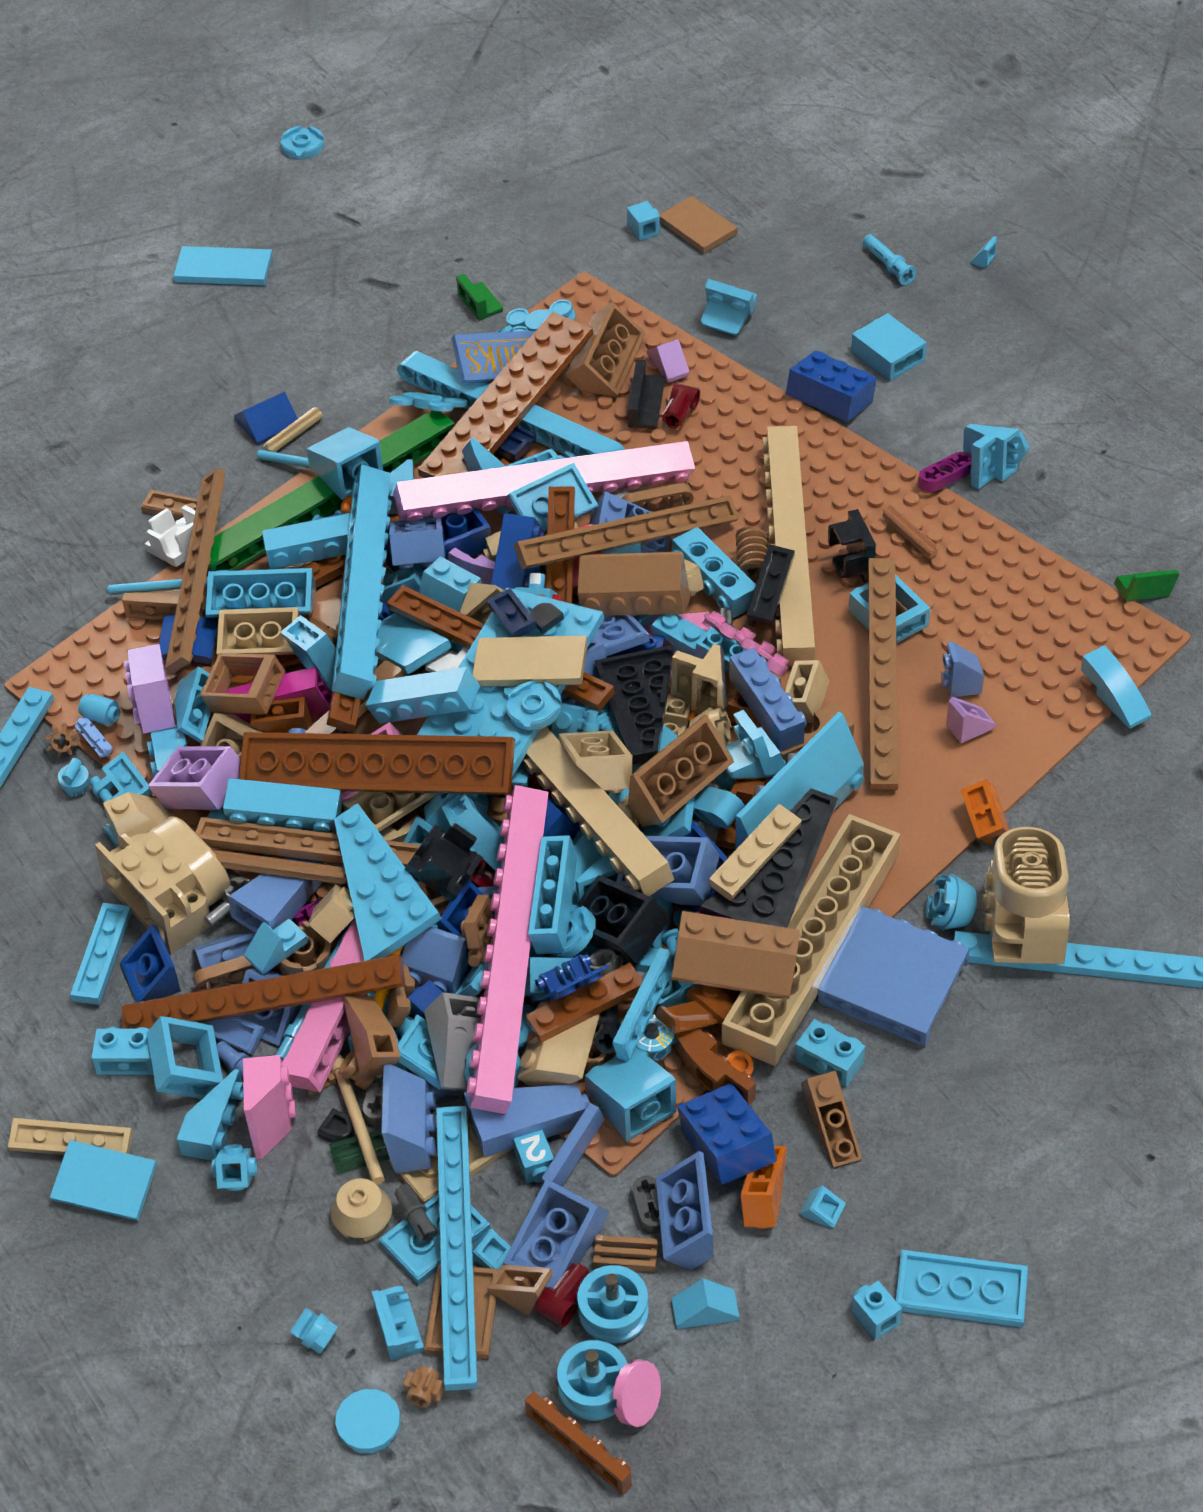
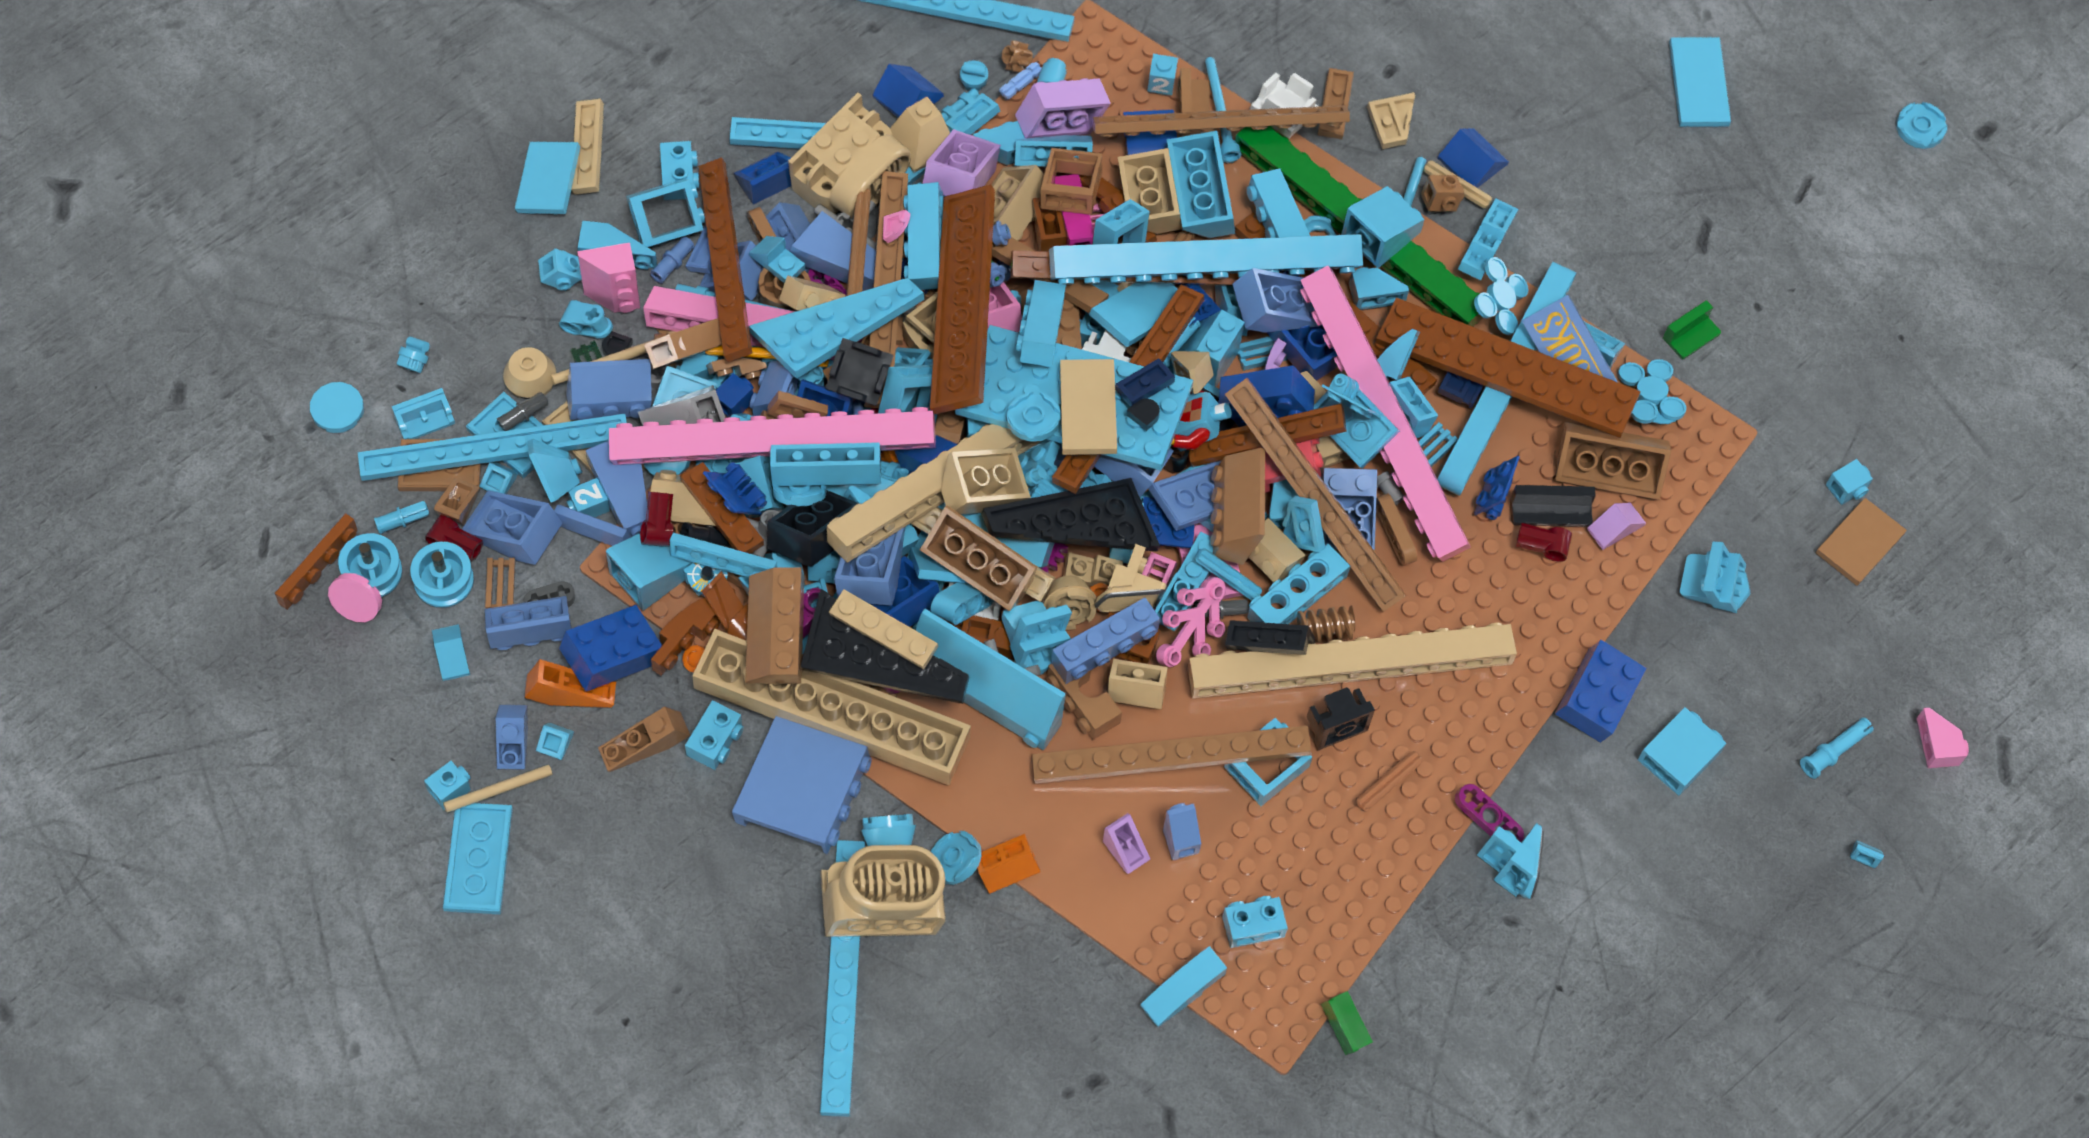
camera: 75 degrees right, 15 degrees up
medium nougat gear [402,1366,444,1408] -> none
none -> medium azure axle [374,501,429,534]
none -> tan bar [443,765,552,813]
none -> medium blue slope [496,705,528,769]
none -> medium azure slope [528,439,582,502]
none -> medium azure piece [559,300,613,339]
none -> dark red piece [640,491,674,547]
none -> blue slope [873,64,944,118]
none -> bright pink tile [883,210,910,243]
none -> medium azure tile [931,831,982,885]
none -> medium azure brick [1147,54,1178,95]
none -> medium azure axle [1195,548,1262,601]
none -> medium azure brick [1222,896,1288,948]
none -> medium azure wing [1282,496,1326,552]
none -> medium azure hinge [1322,374,1381,419]
none -> tan wing [1367,93,1415,149]
none -> medium nougat brick [1421,175,1464,212]
none -> medium azure slope [1458,198,1518,280]
none -> blue hinge [1474,456,1520,520]
none -> bright pink slope [1917,708,1969,768]

